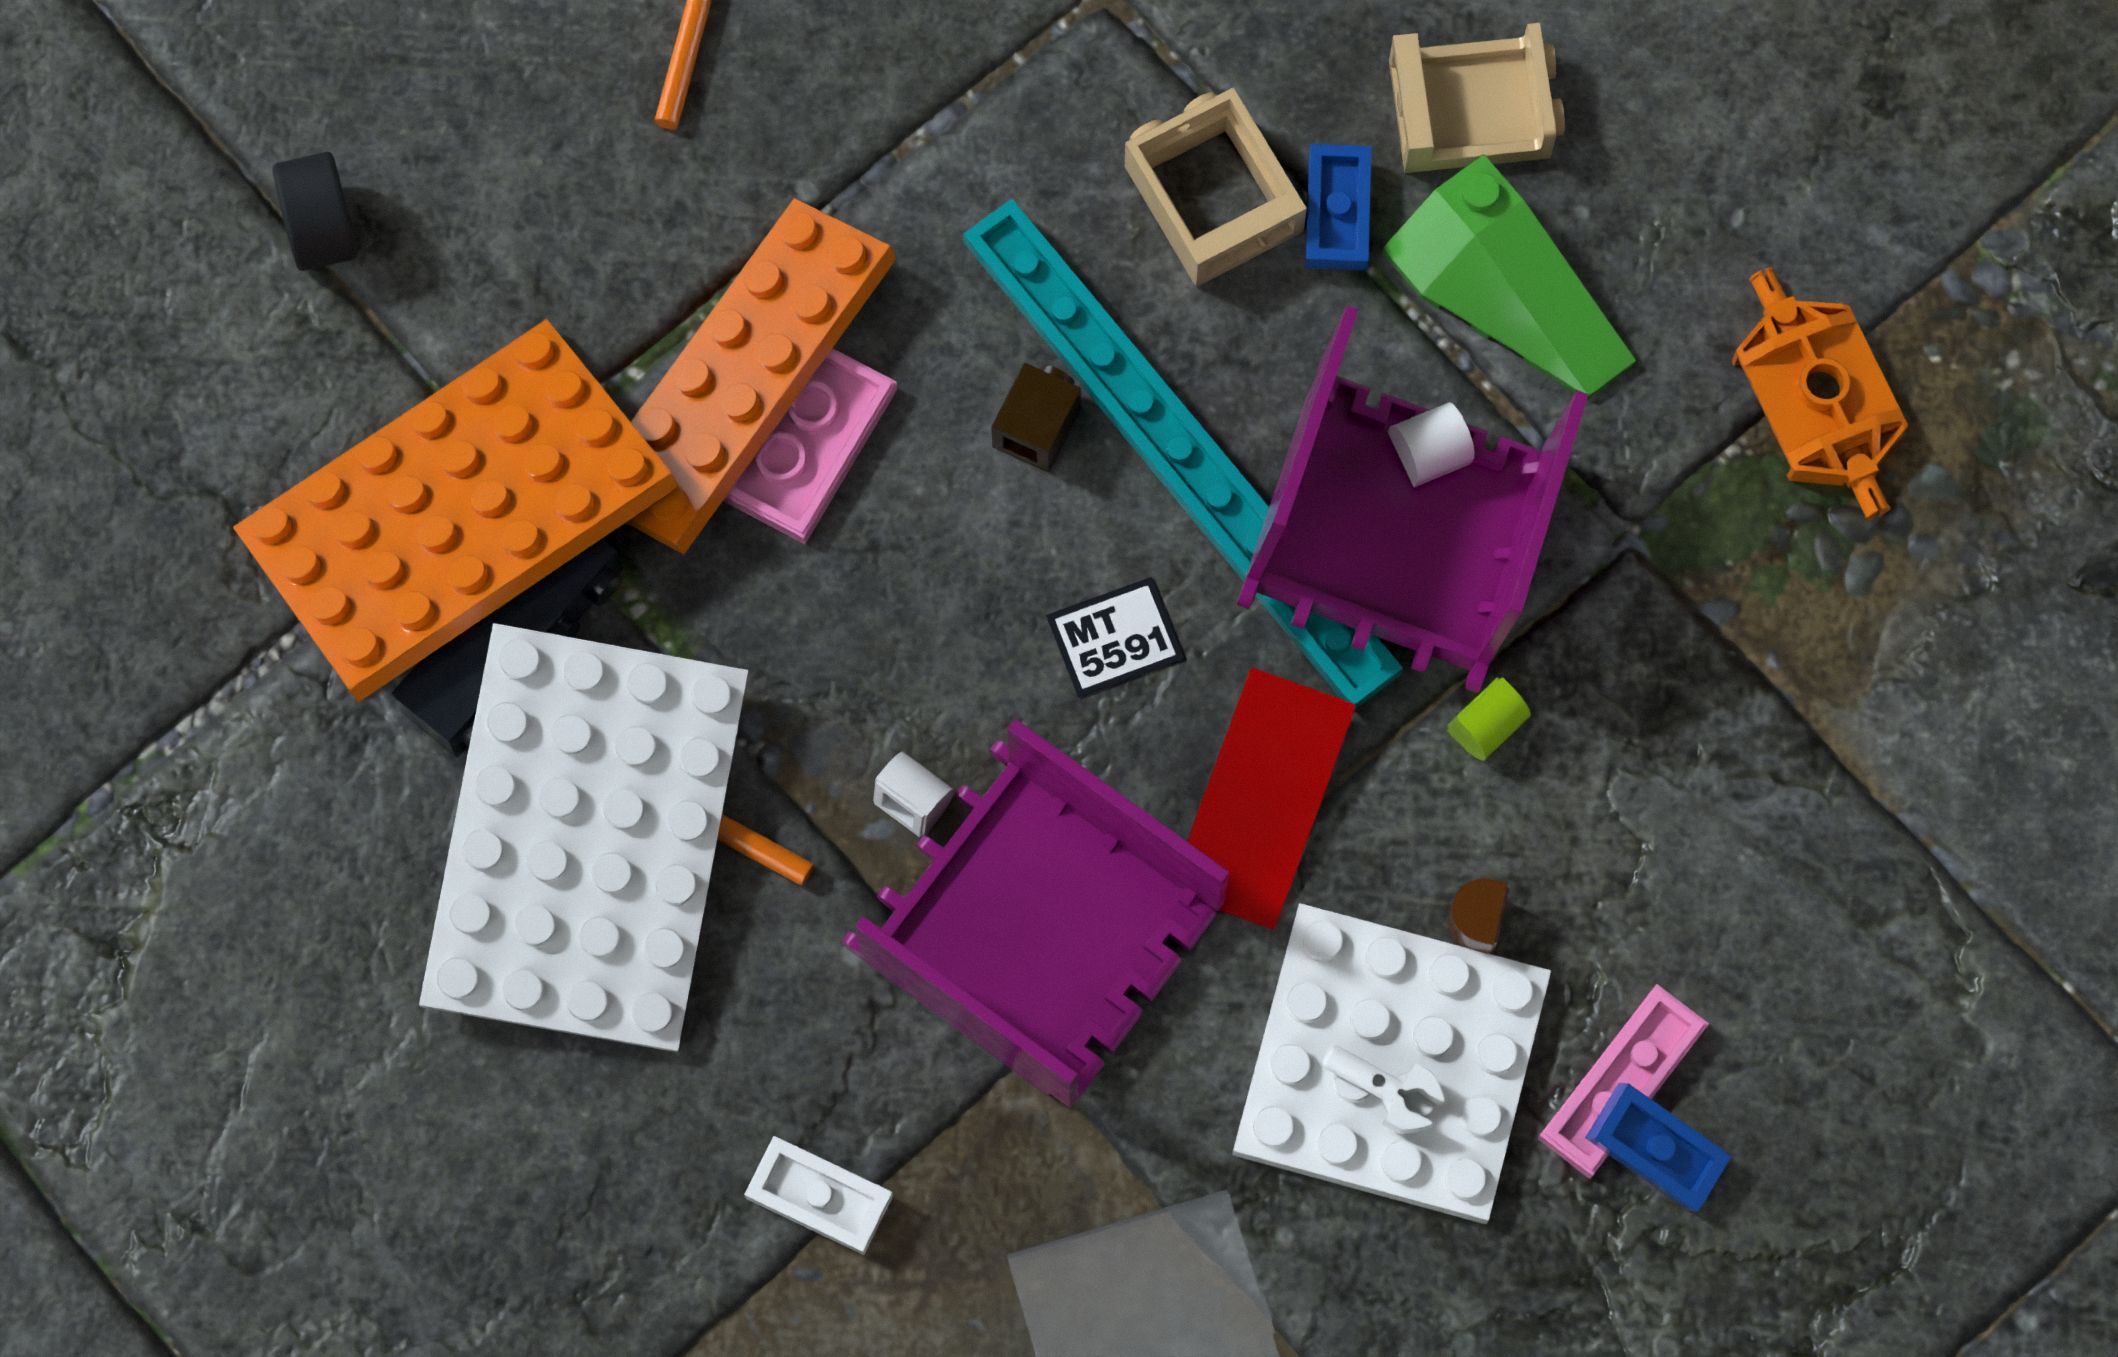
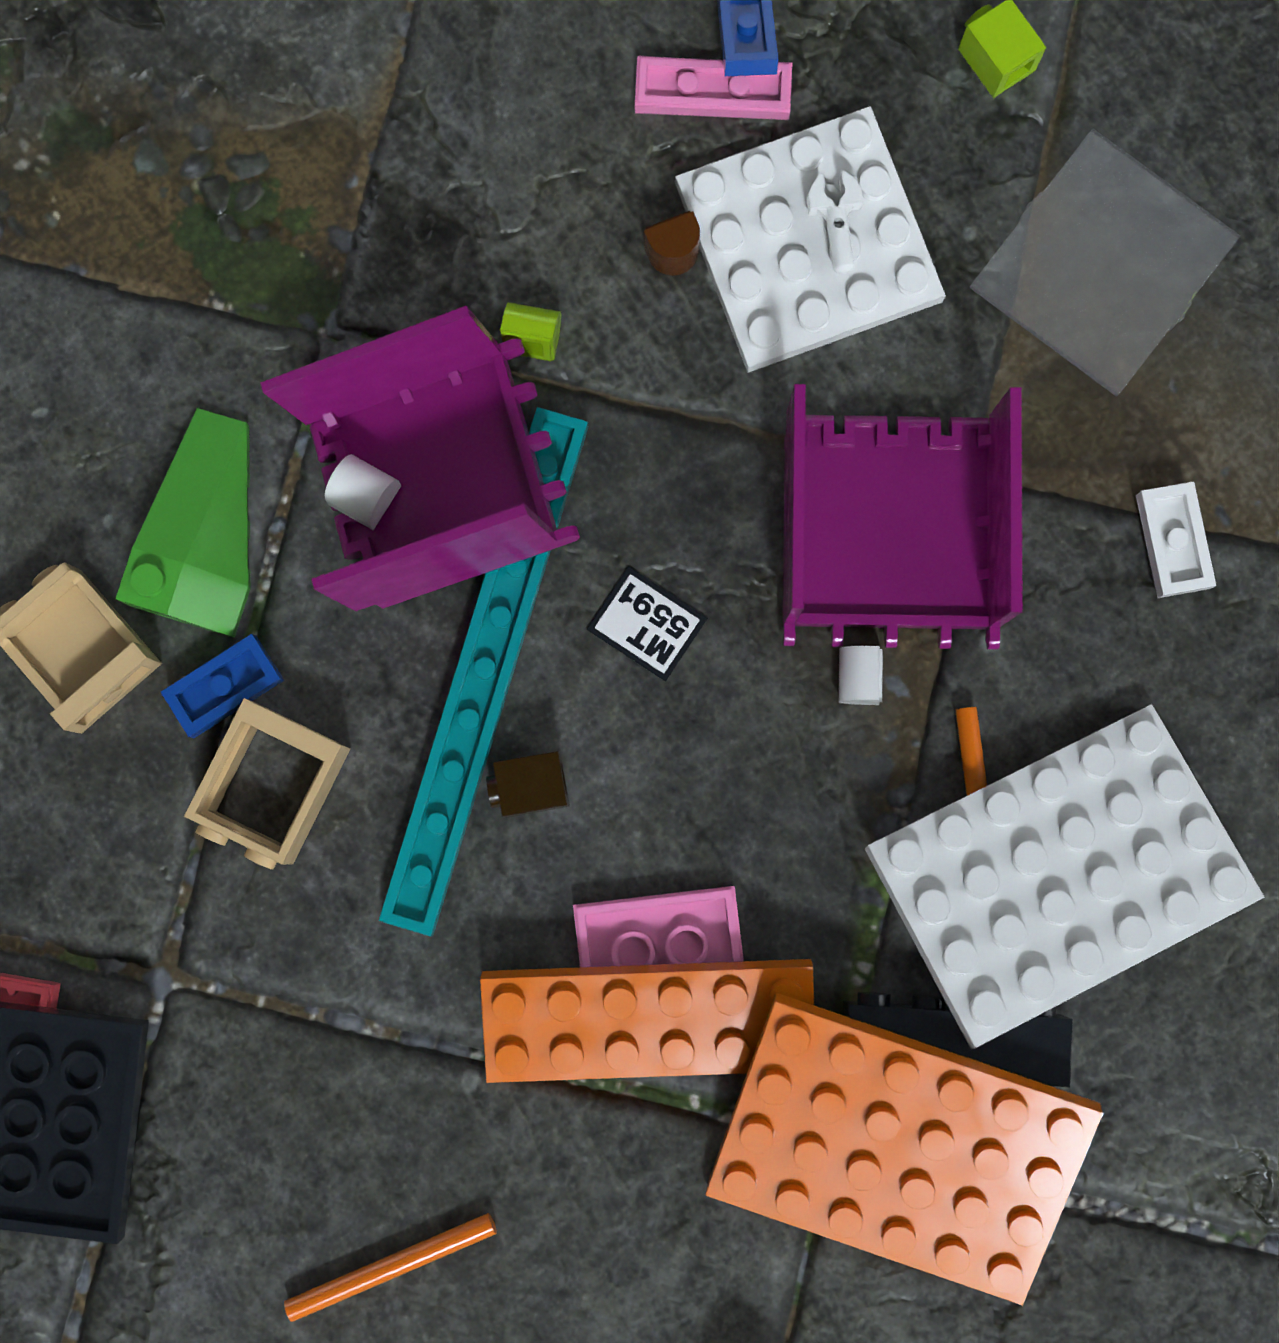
camera: 120 degrees left, 10 degrees up
red sticker [1187,668,1356,930] -> none
orange plate [1732,267,1908,520] -> none

